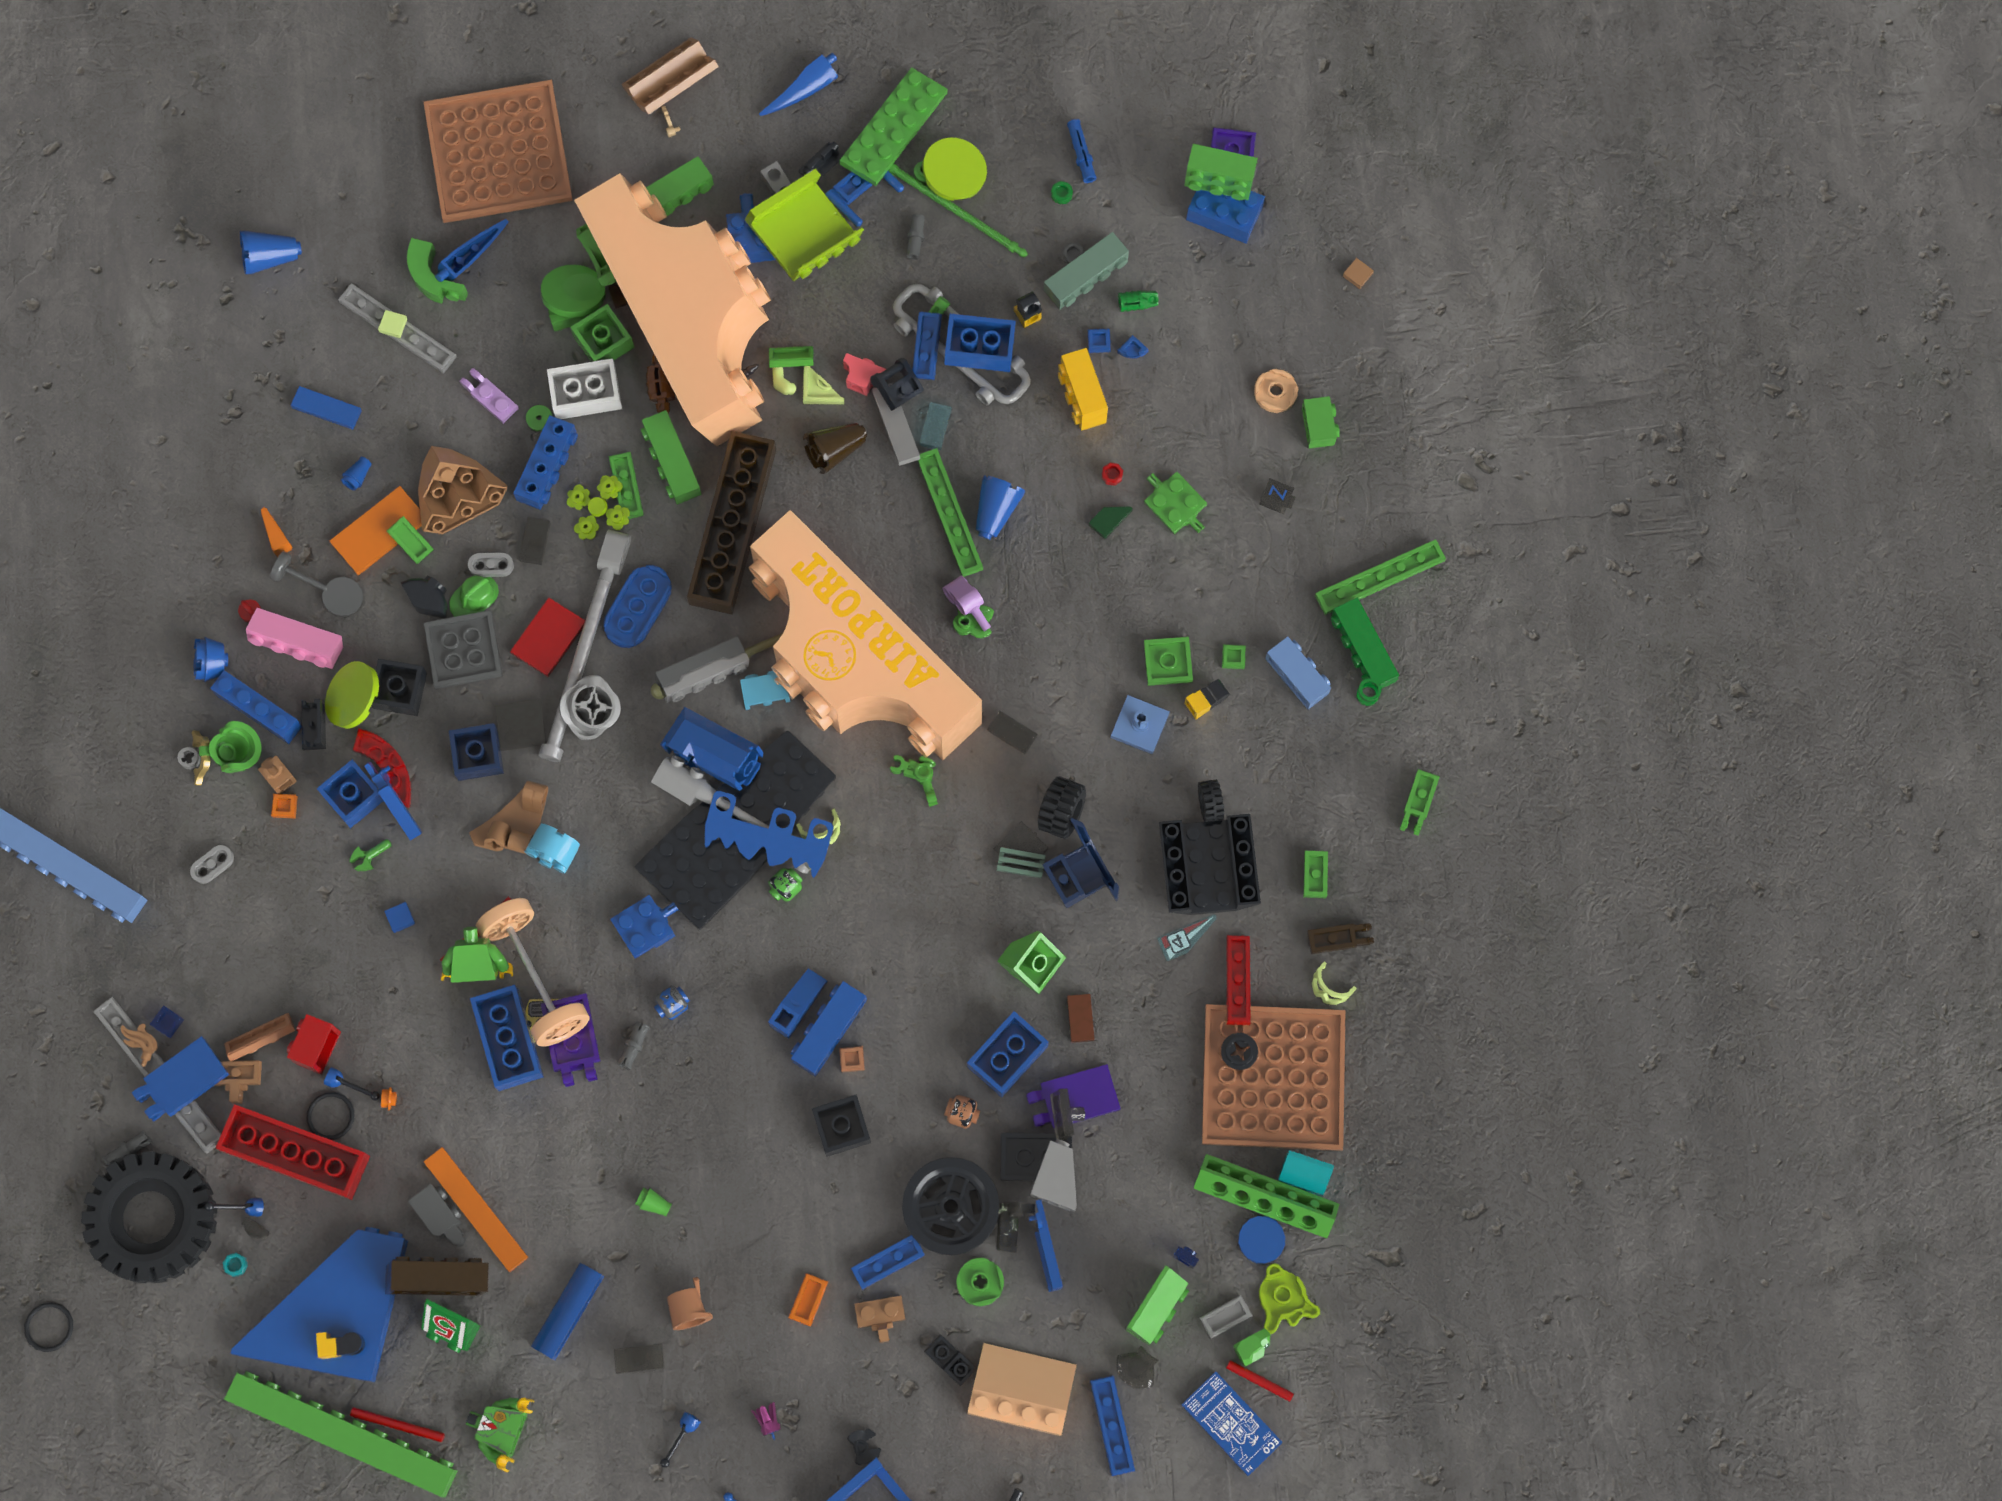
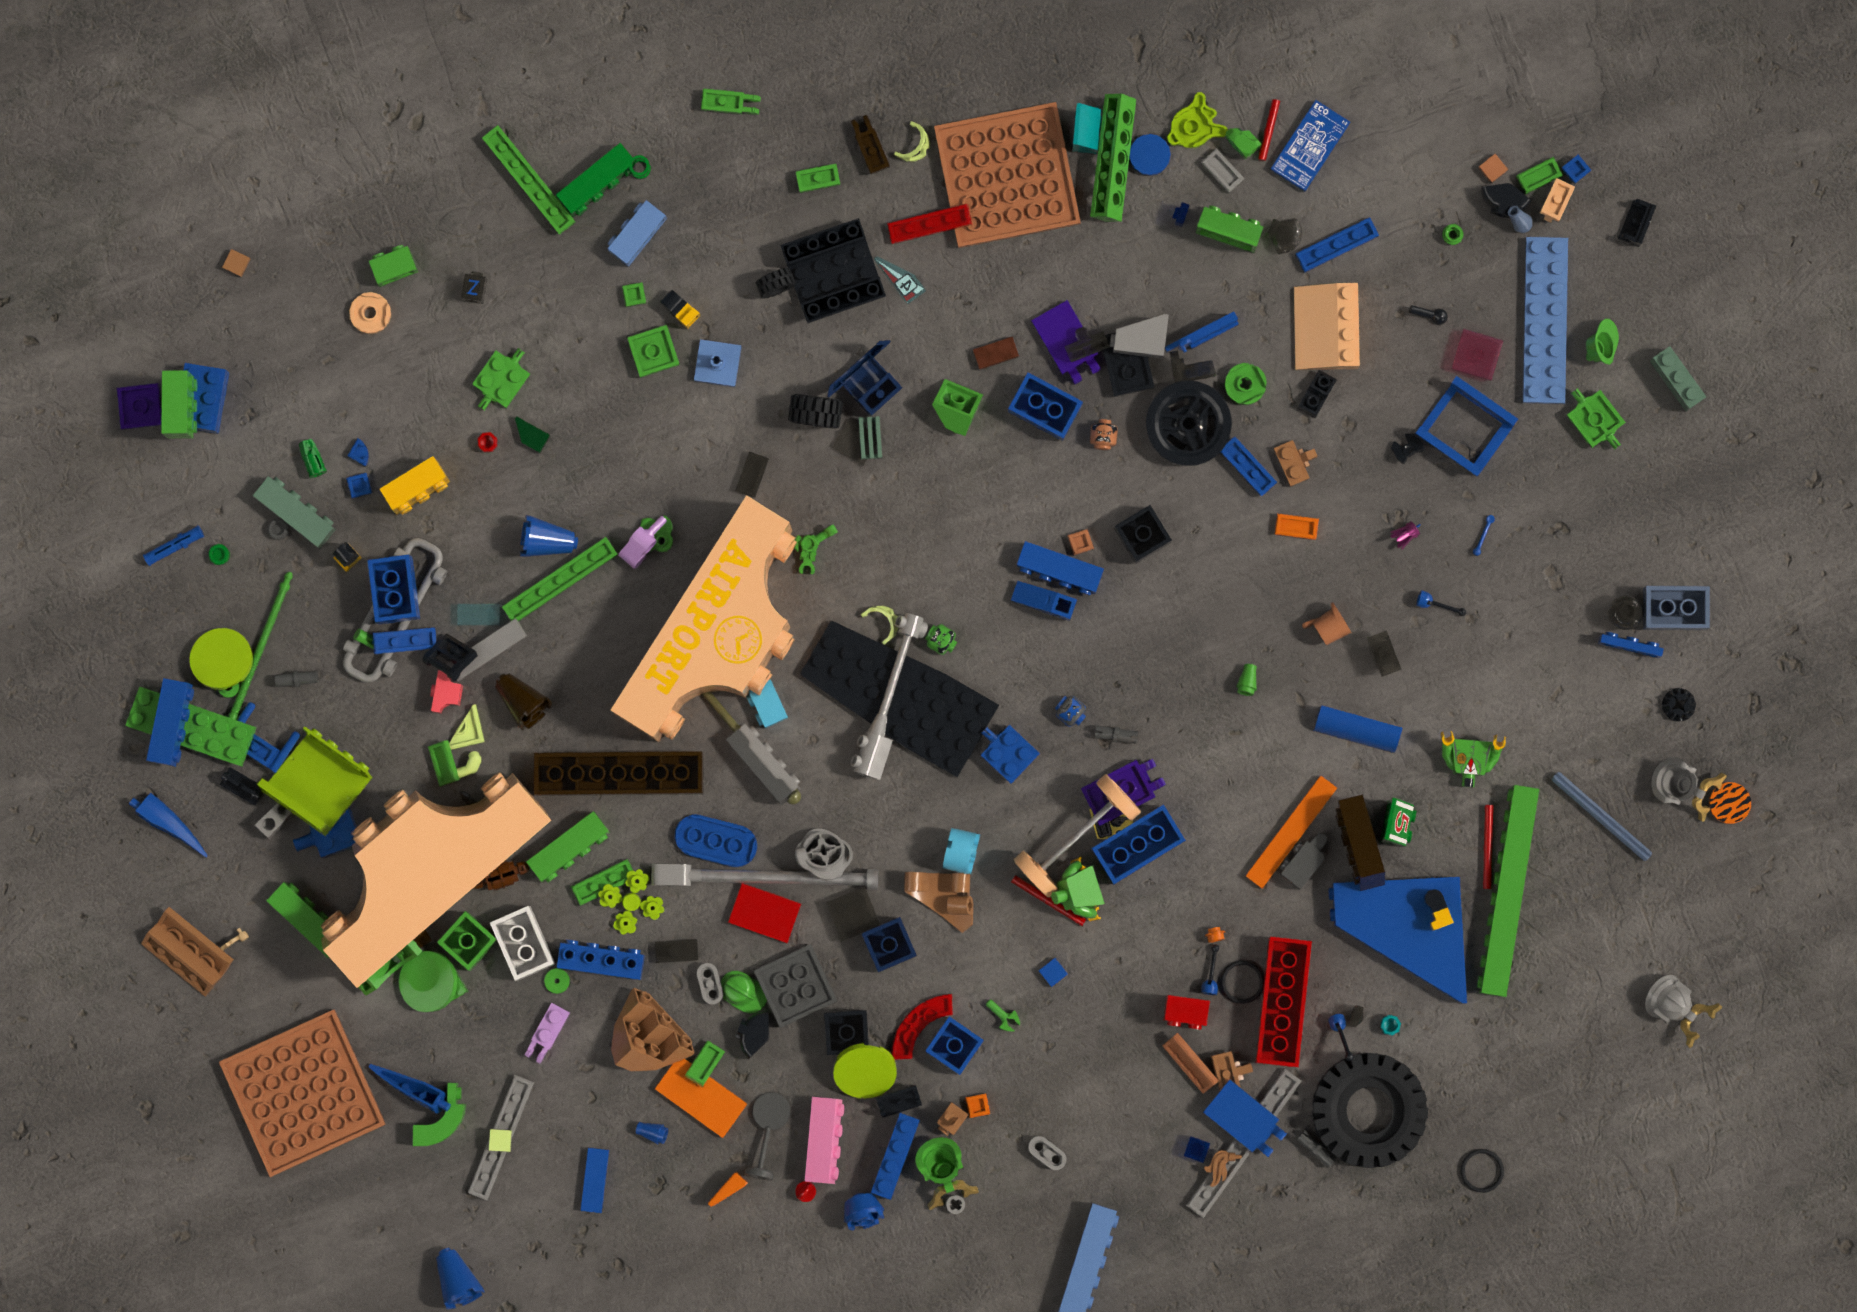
camera: 95 degrees left, 10 degrees up
blue piece [364,761,422,841] -> none
blue brick [660,707,763,791] -> none
blue piece [705,791,833,878] -> none
black gear [1221,1033,1258,1071] -> none
none -> blue brick [146,678,194,767]

